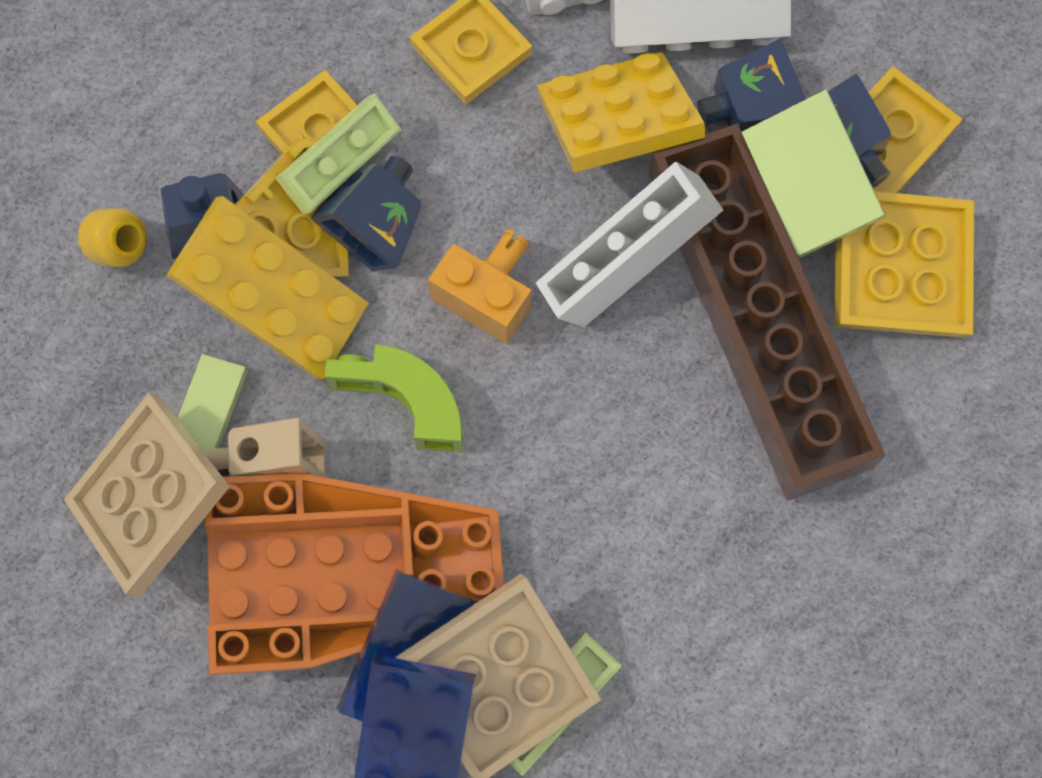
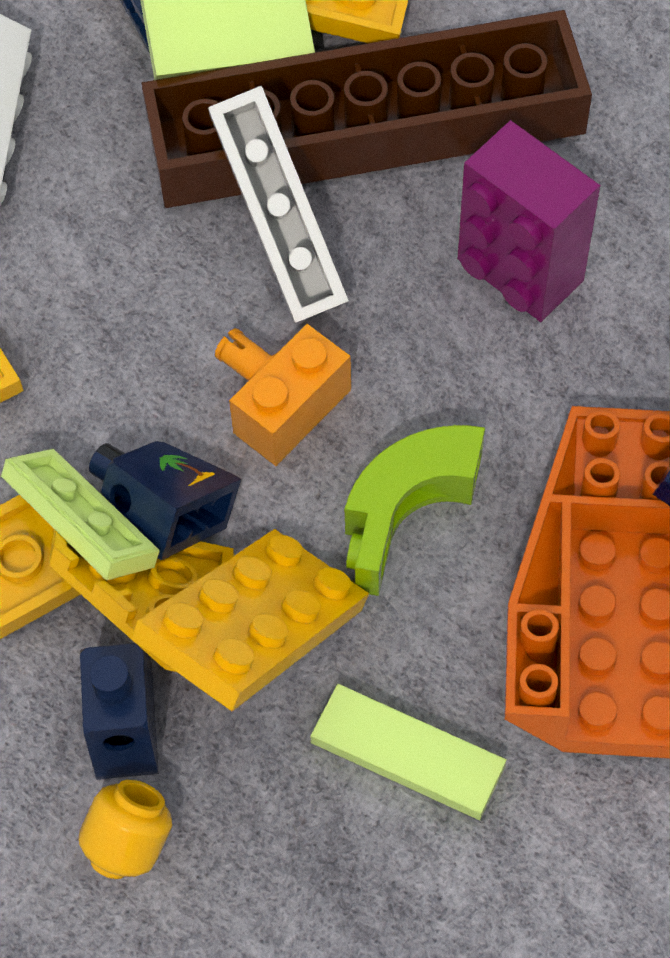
camera: 80 degrees left, 10 degrees down
tan plate [64,392,229,598] -> none
tan torso [208,418,327,478] -> none
yellow plate [537,51,705,173] -> none
dark blue torso [697,39,806,139] -> none
none -> magenta brick [457,120,601,322]

